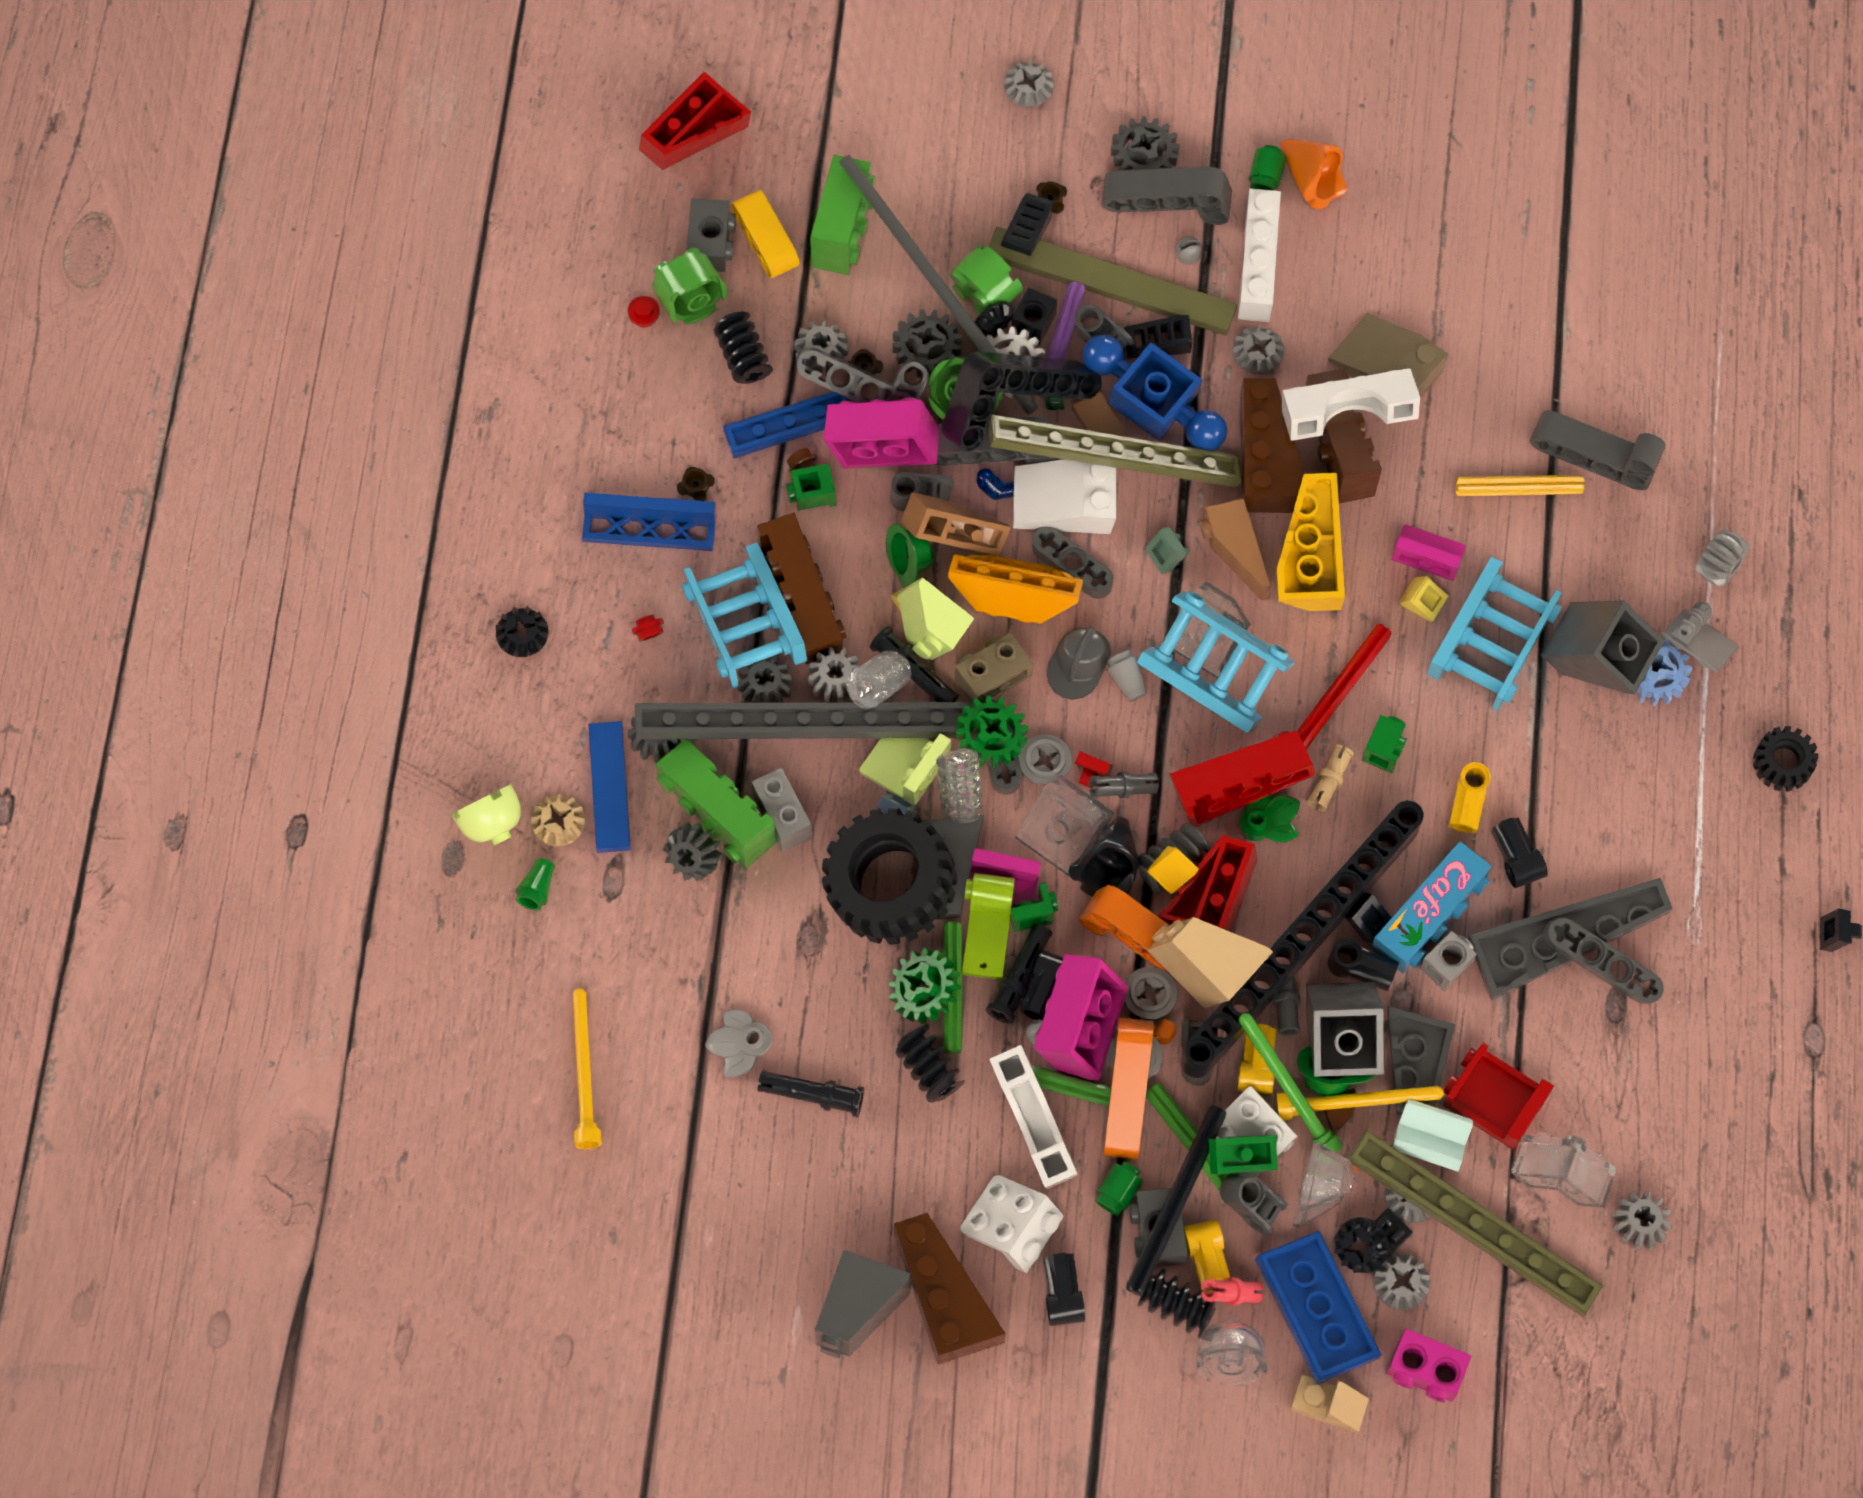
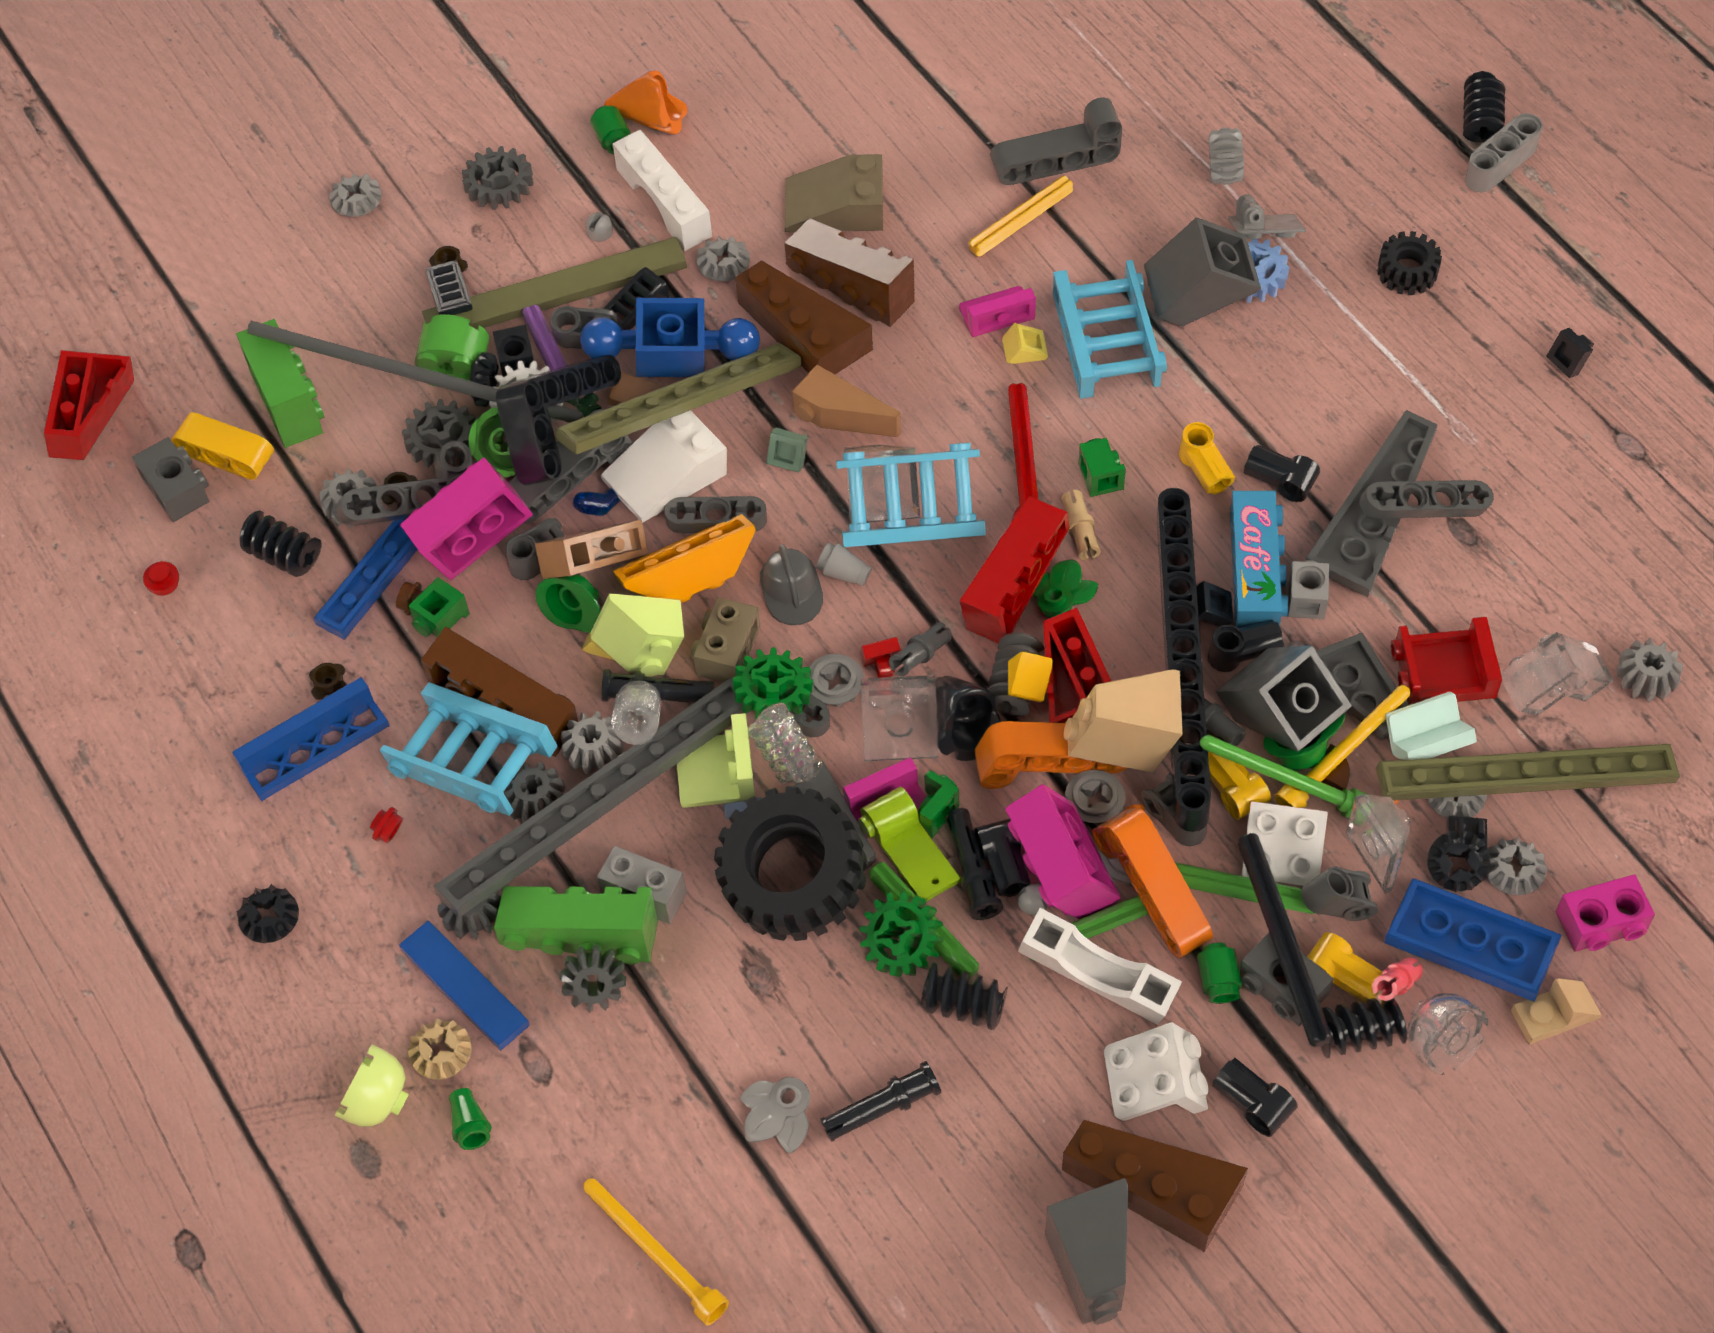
camera: 35 degrees left, 10 degrees down
bright green brick [653,248,727,324] -> none
dark grey beam [1101,167,1232,225] -> none
green slope [1209,1135,1278,1174] -> none
yellow wedge [1276,473,1345,611] -> none
white arch [1282,368,1420,441] -> none

